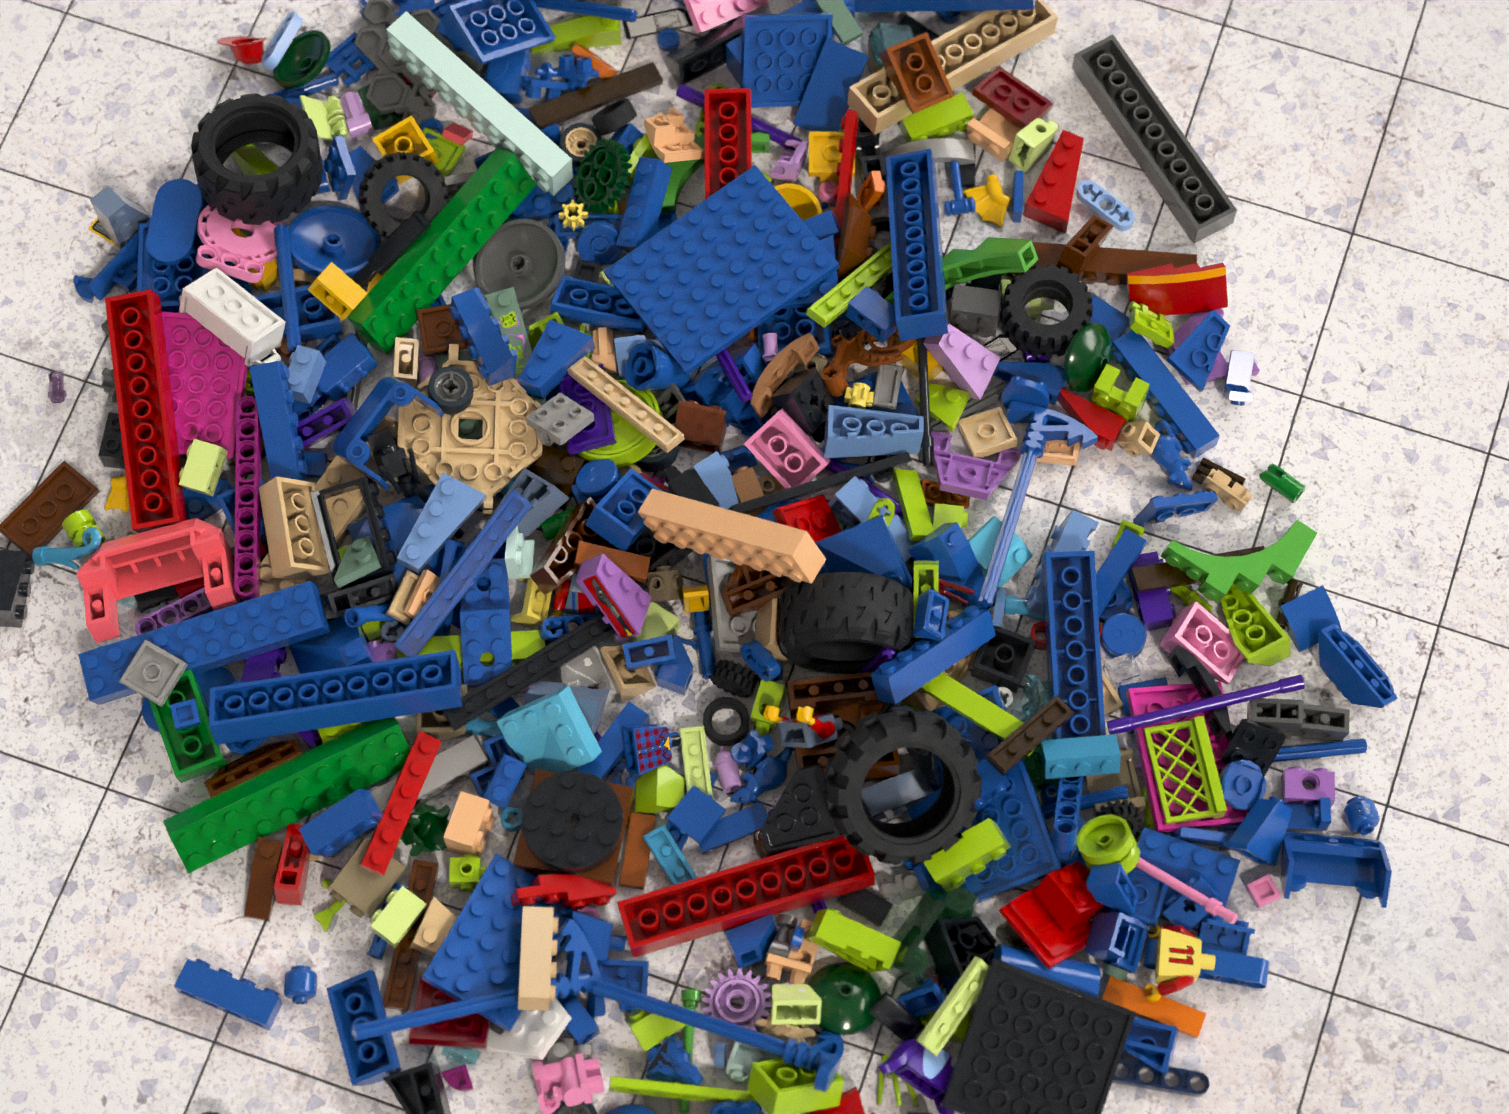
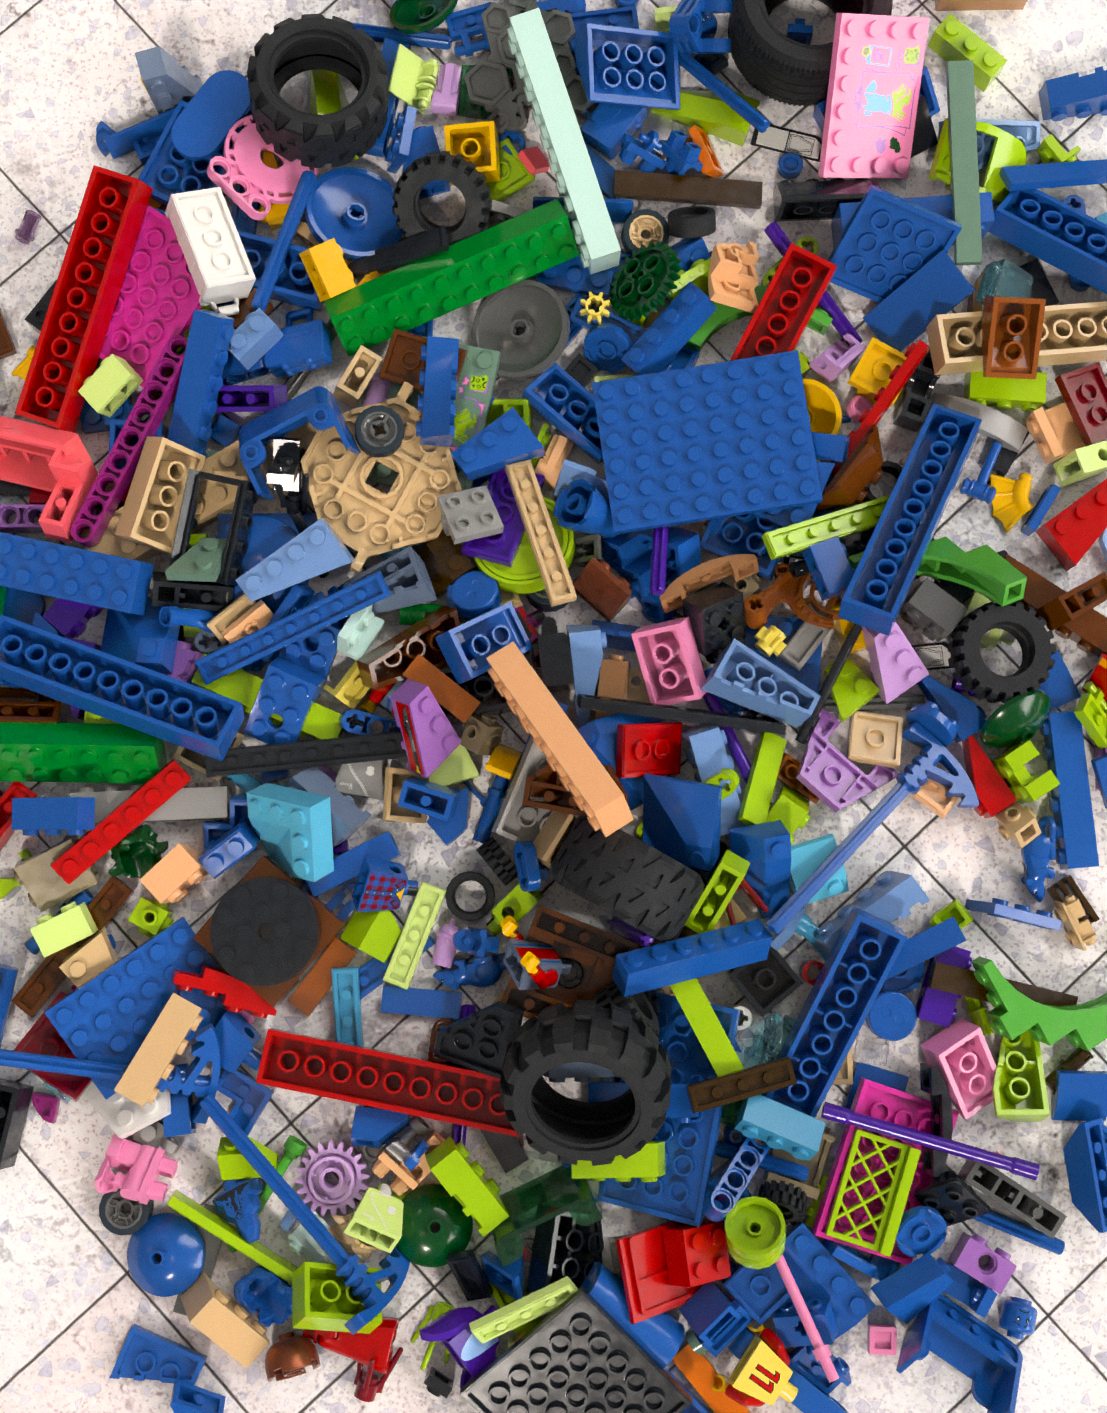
camera: 25 degrees right, 15 degrees up
dark azure bush [501,807,522,832] -> none
blue piece [667,785,726,844] -> none
lavender pin [762,333,778,364] -> none
orange plate [856,171,885,213] -> none
blue slope [913,588,949,641] -> none
blue slope [1086,863,1138,915] -> none

